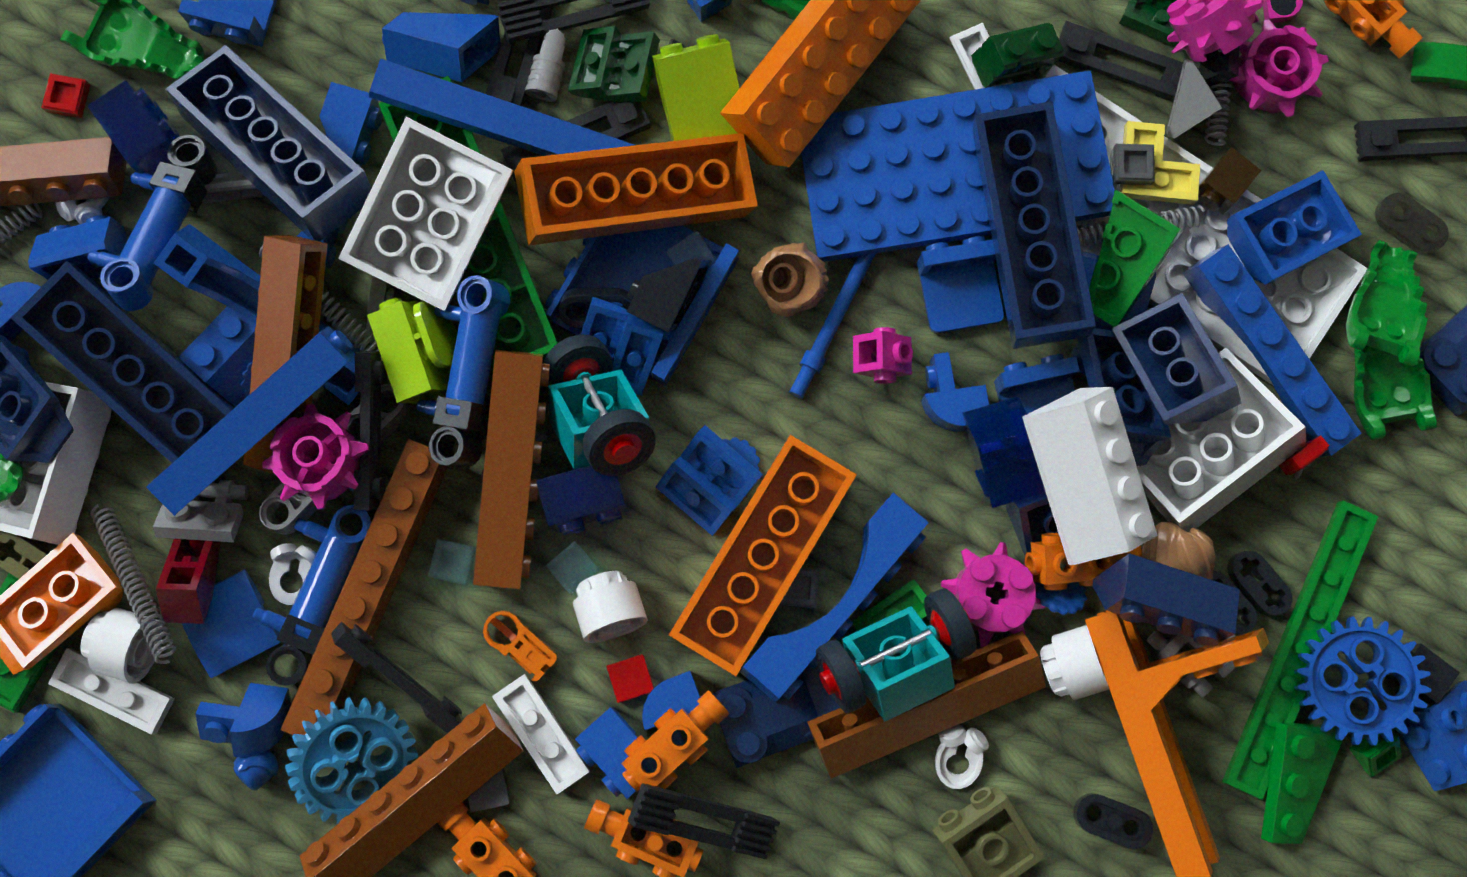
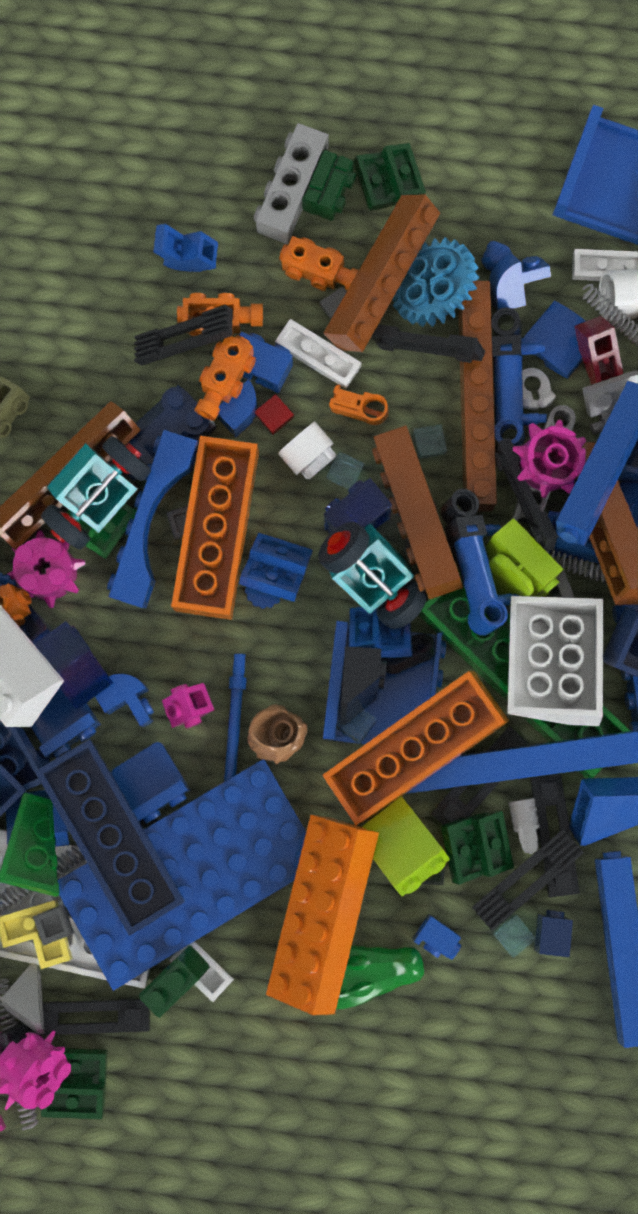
camera: 160 degrees right, 0 degrees up
white piece [935,724,989,789] -> none

